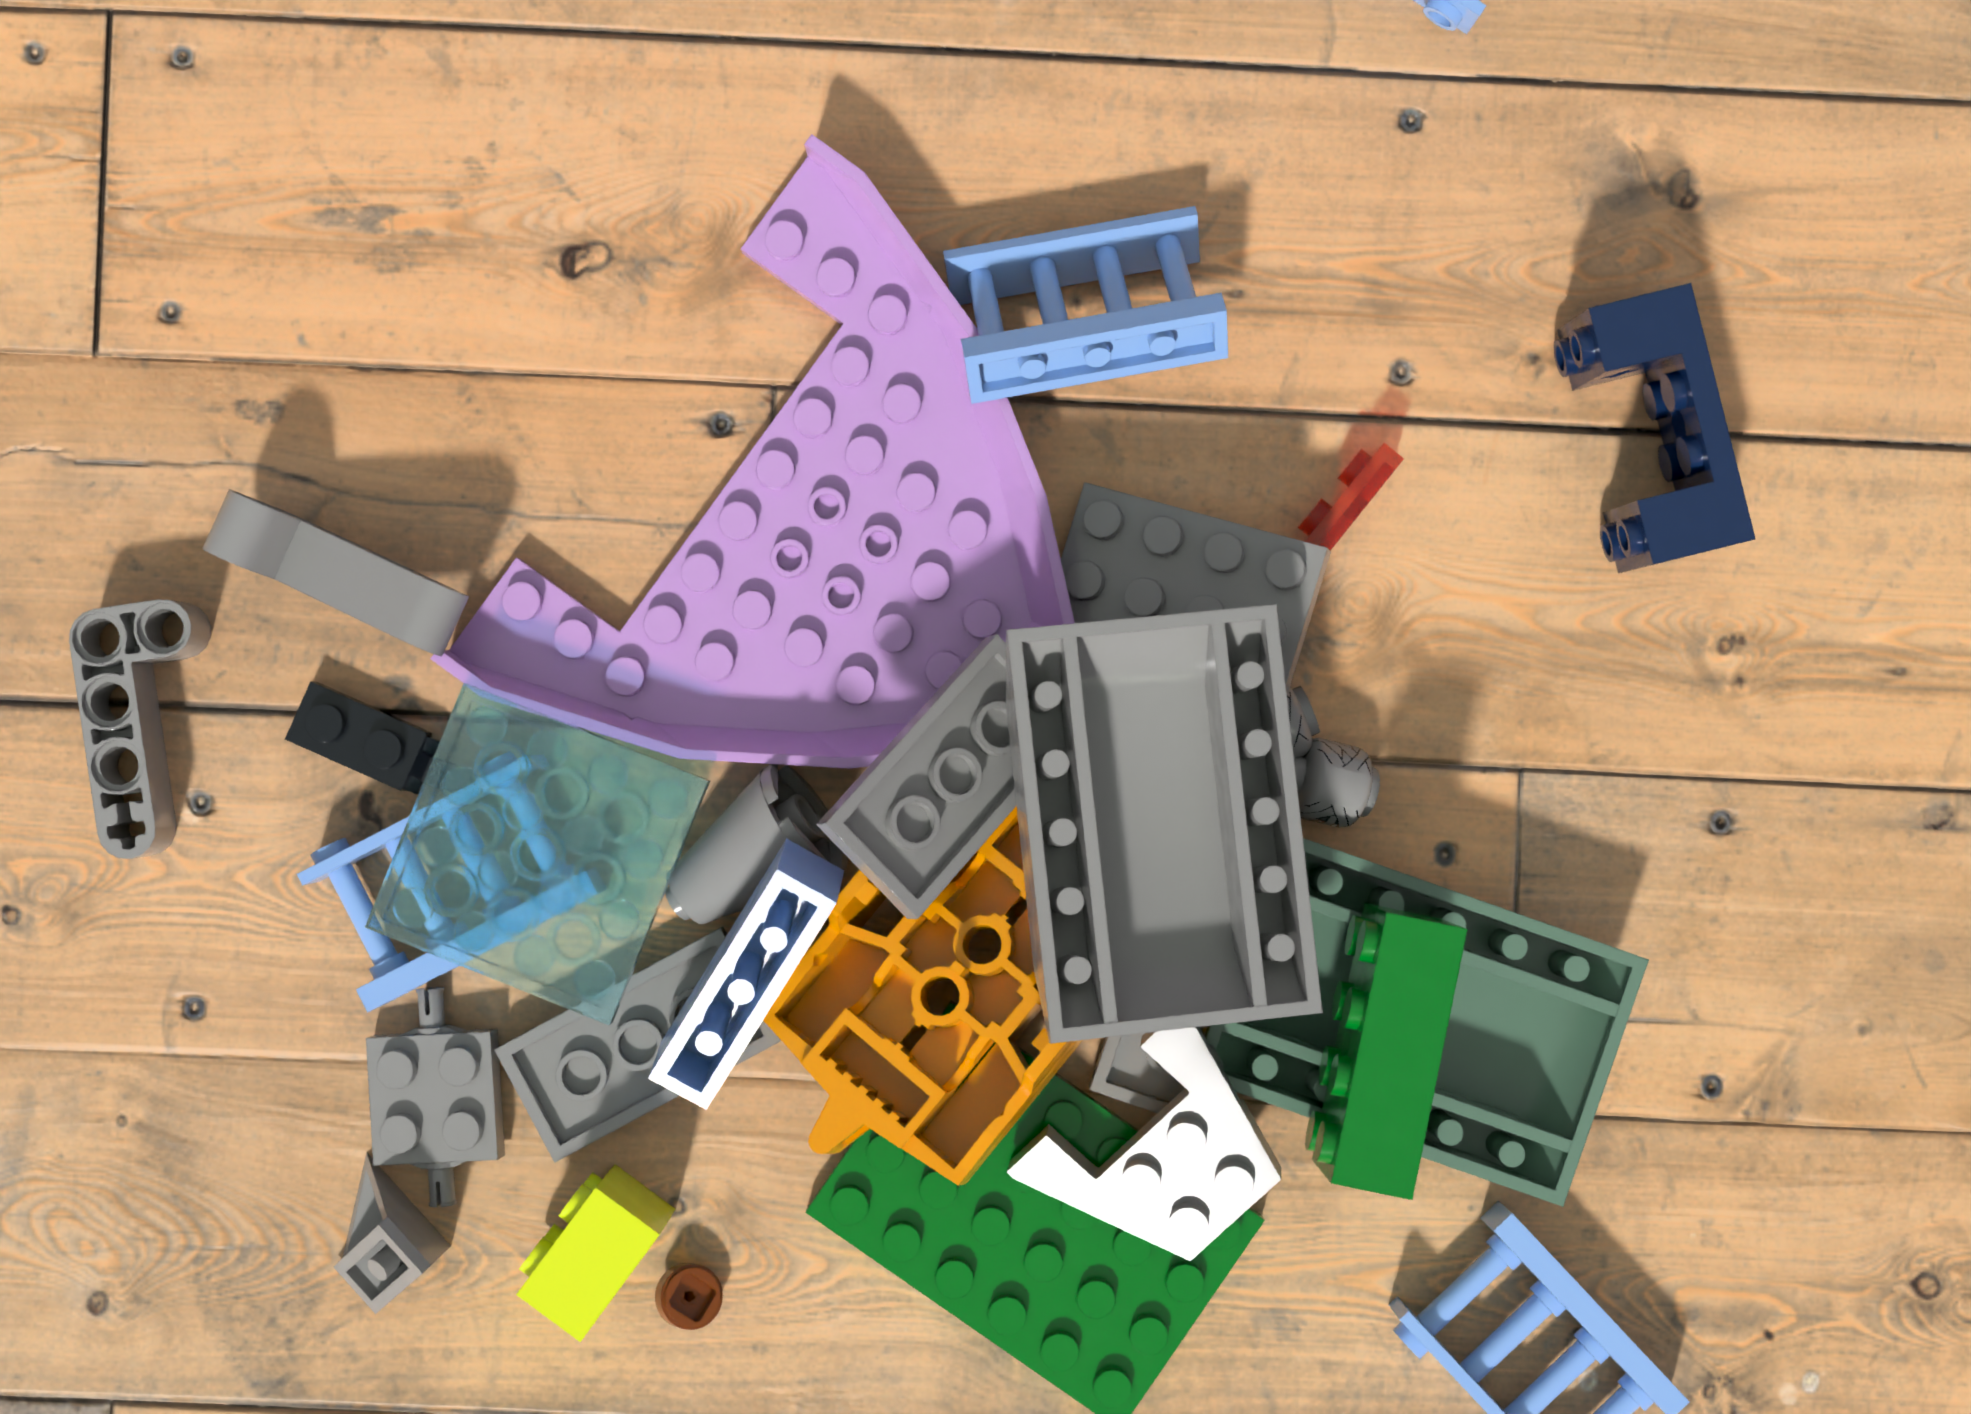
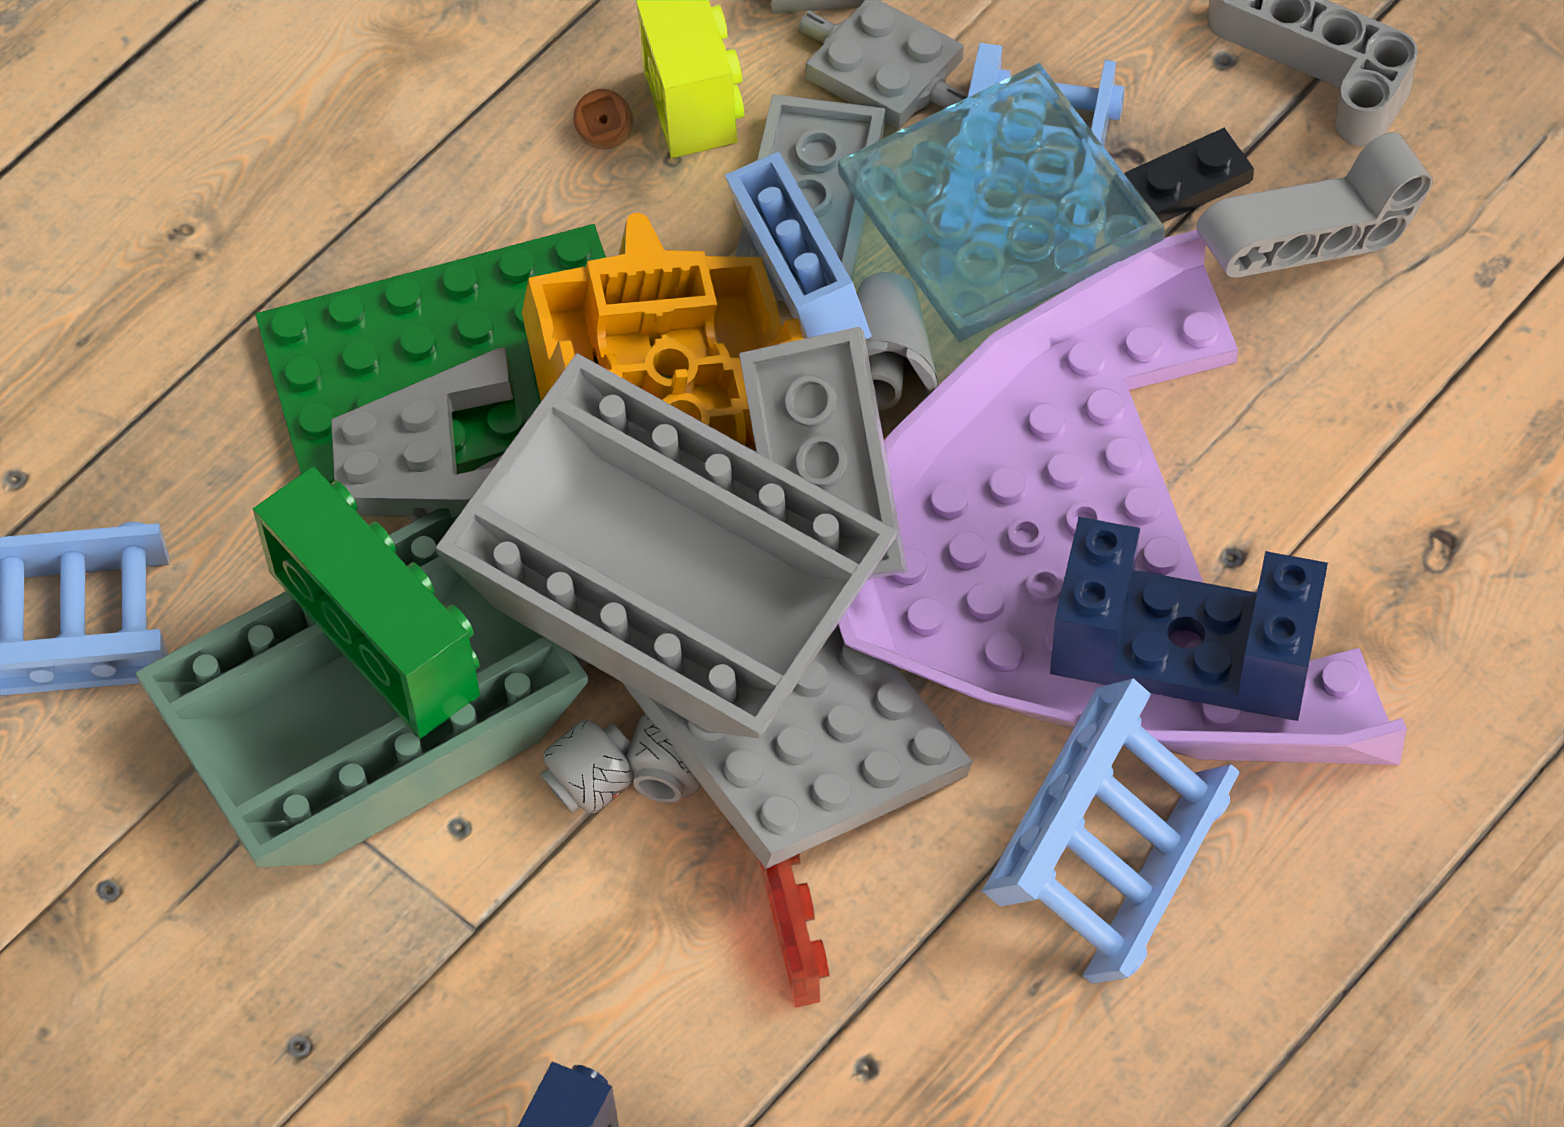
camera: 130 degrees right, 30 degrees down
none -> dark blue plate [1050,516,1328,721]

